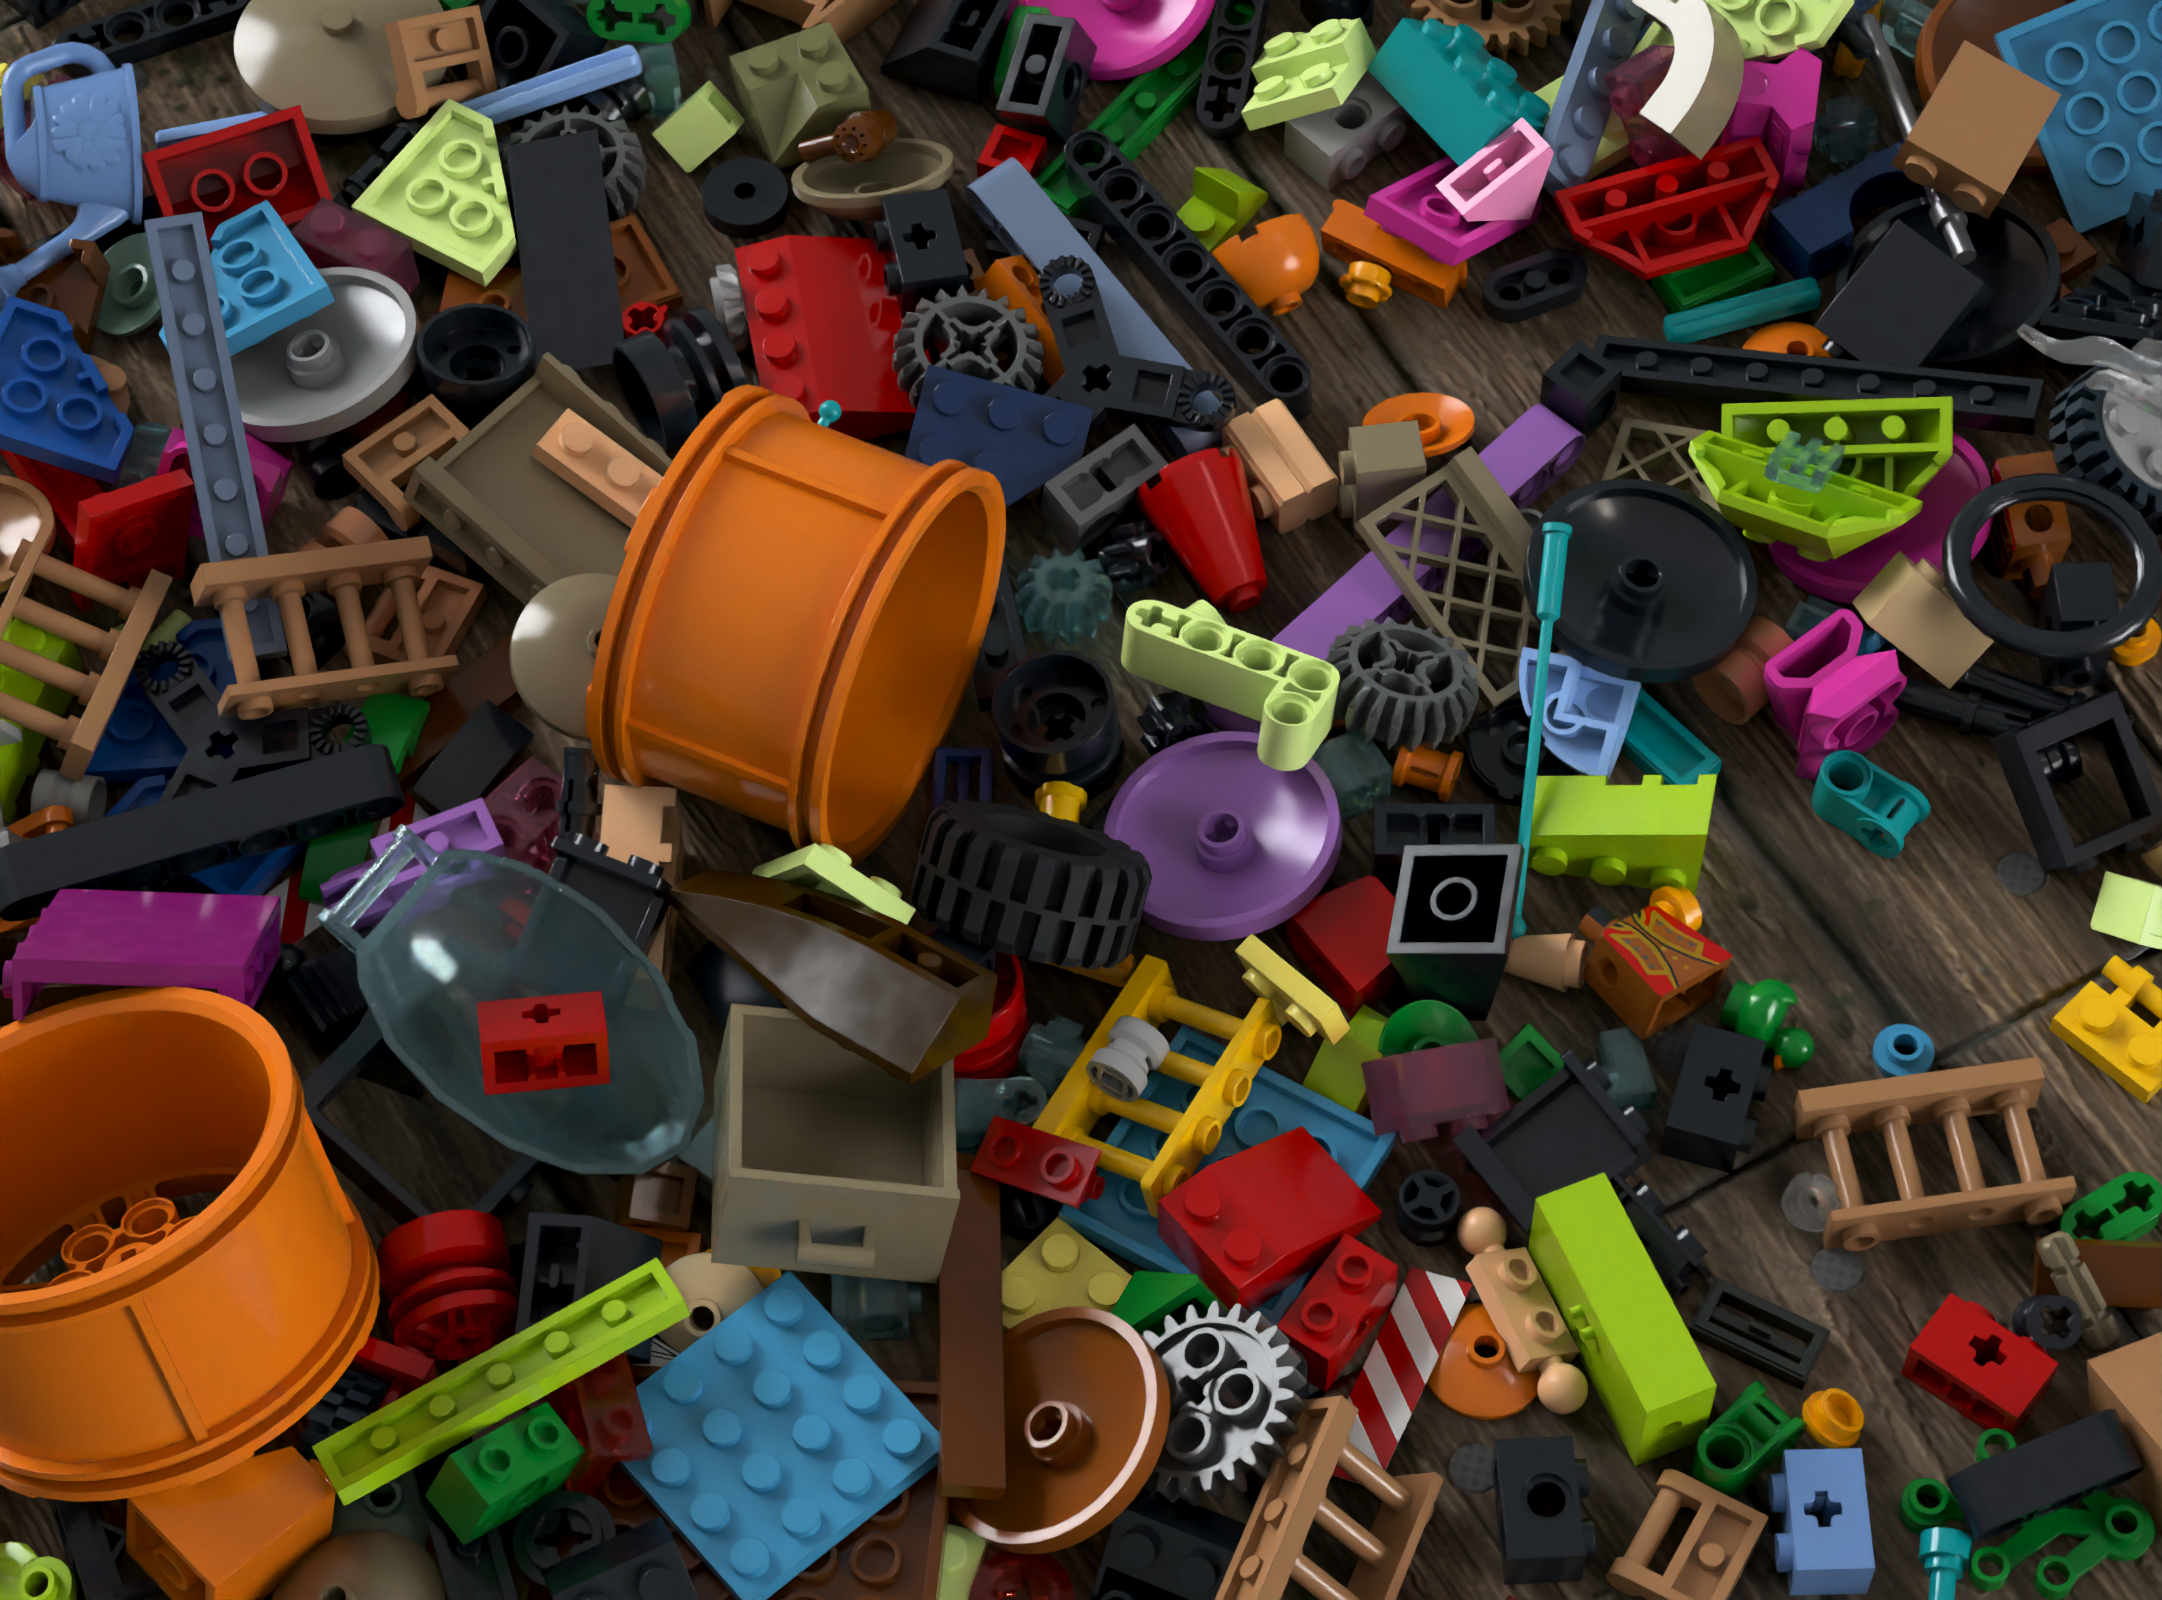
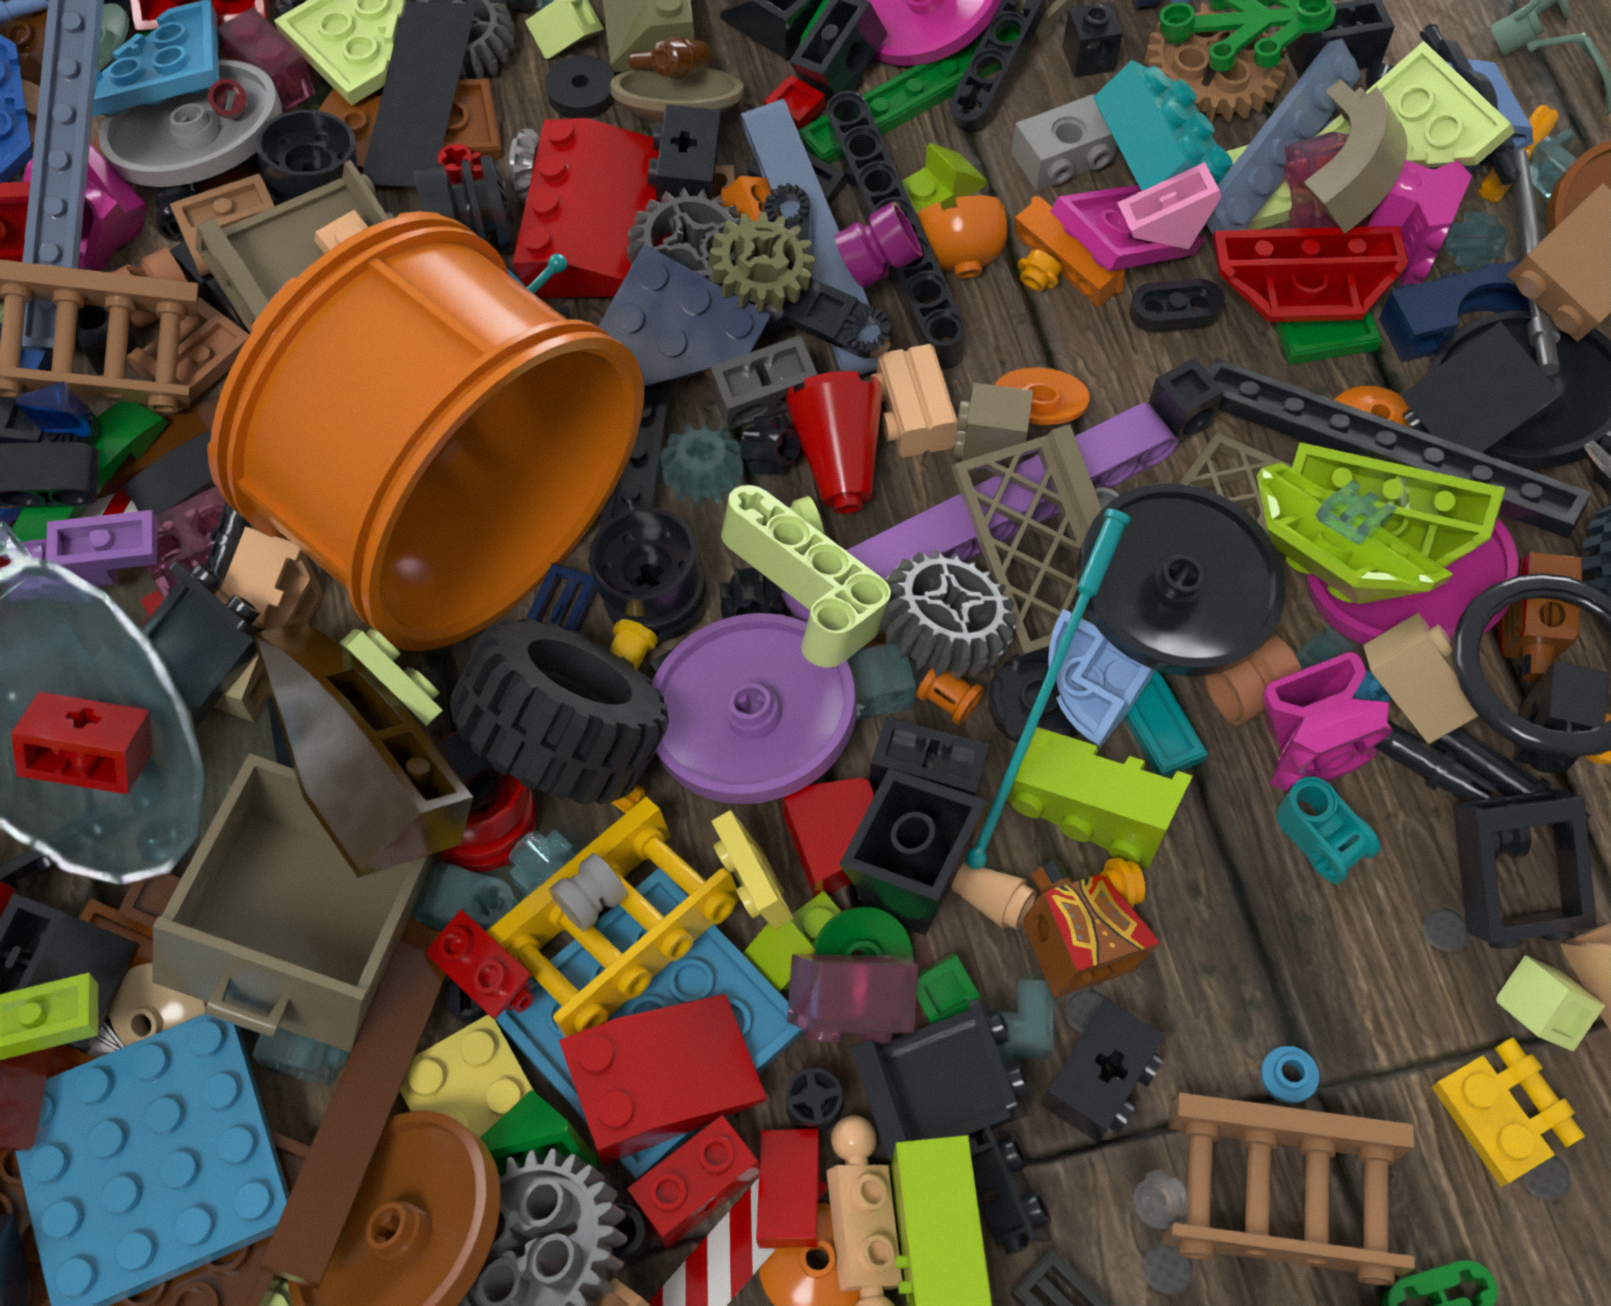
camera: 15 degrees right, 5 degrees up
yellowish green plate [1241,18,1377,131] -> none
teal axle [1663,277,1822,343] -> none
green animal [1720,978,1815,1072] -> none
none -> clear blue slope [16,381,92,437]
none -> dark red hinge [208,79,247,119]
none -> olive gear [708,211,815,312]
none -> red tile [756,1129,821,1249]
none -> magenta wheel [835,202,923,289]

